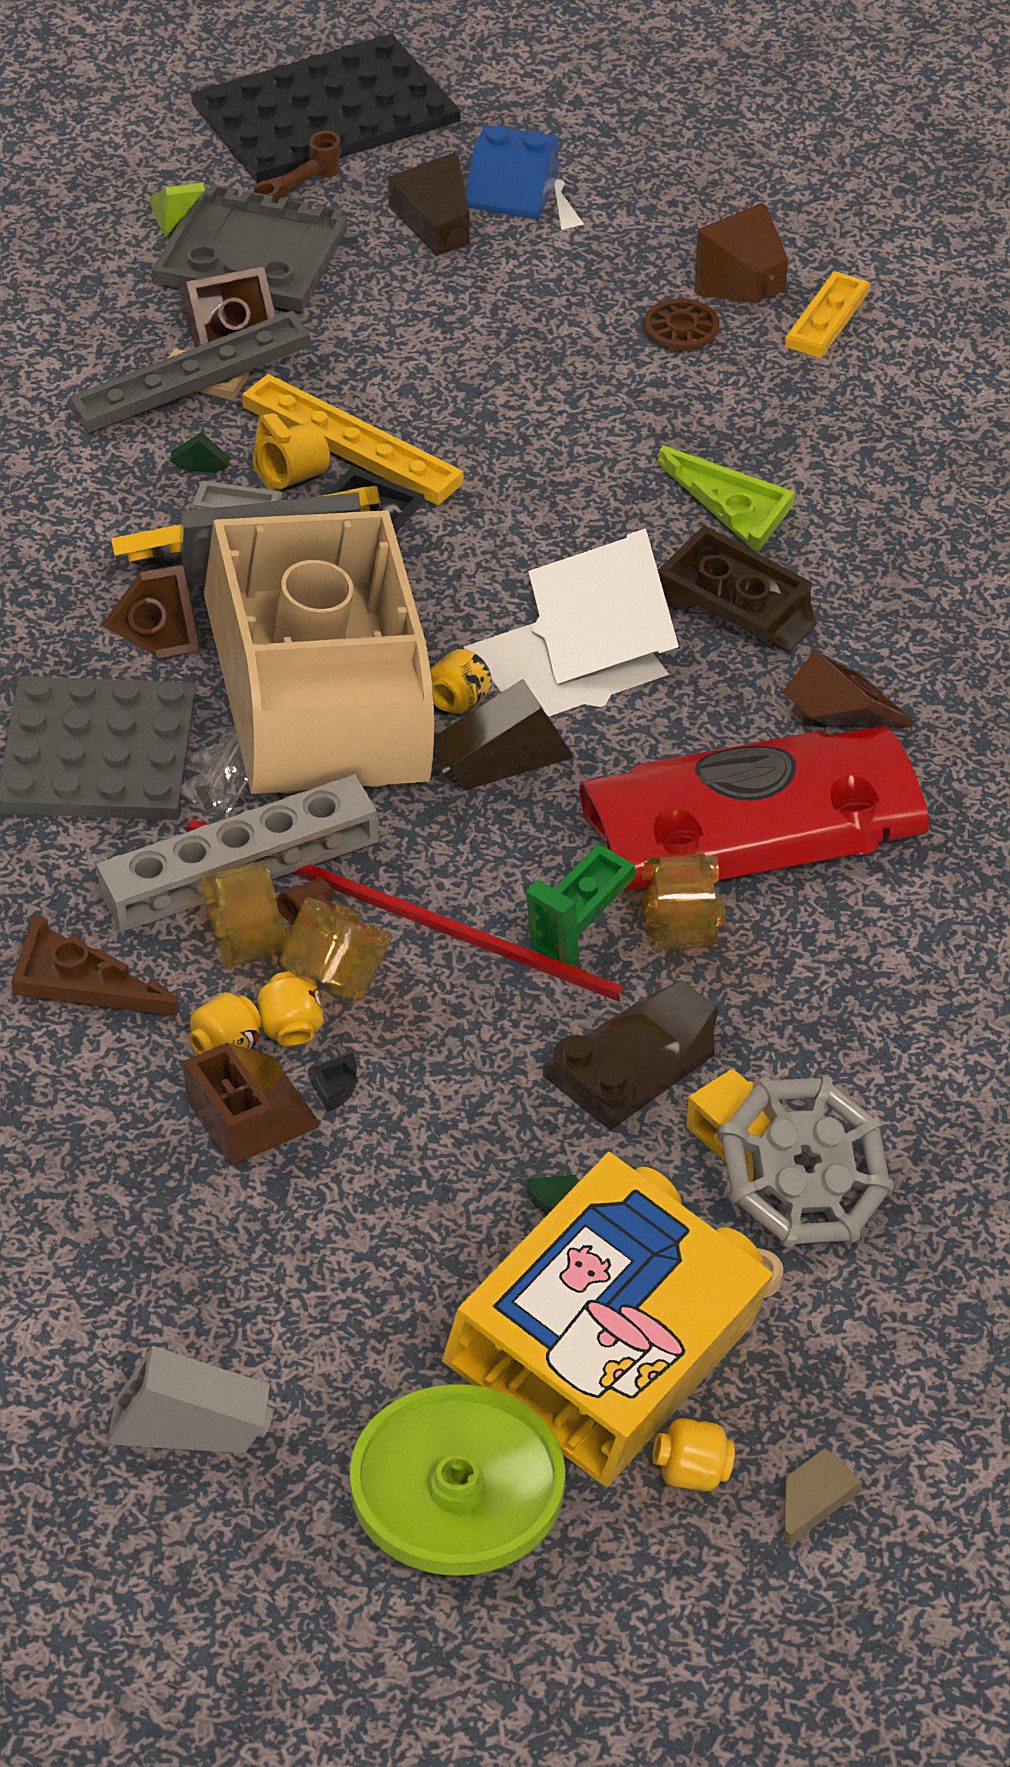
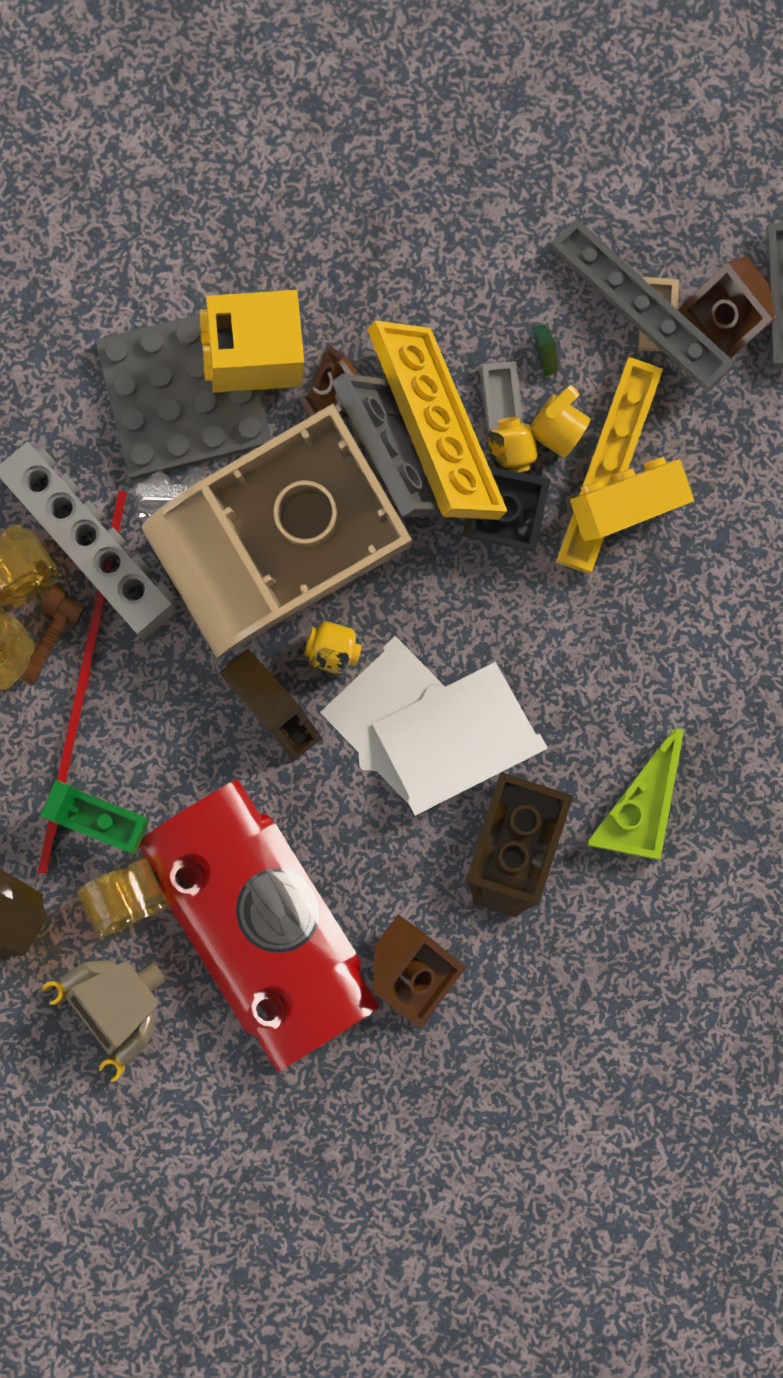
camera: 70 degrees right, 35 degrees up
none -> dark tan torso [42,960,165,1082]
none -> yellow container [199,290,304,393]
none -> yellow head [487,417,538,473]
none -> yellow brick [569,456,694,541]

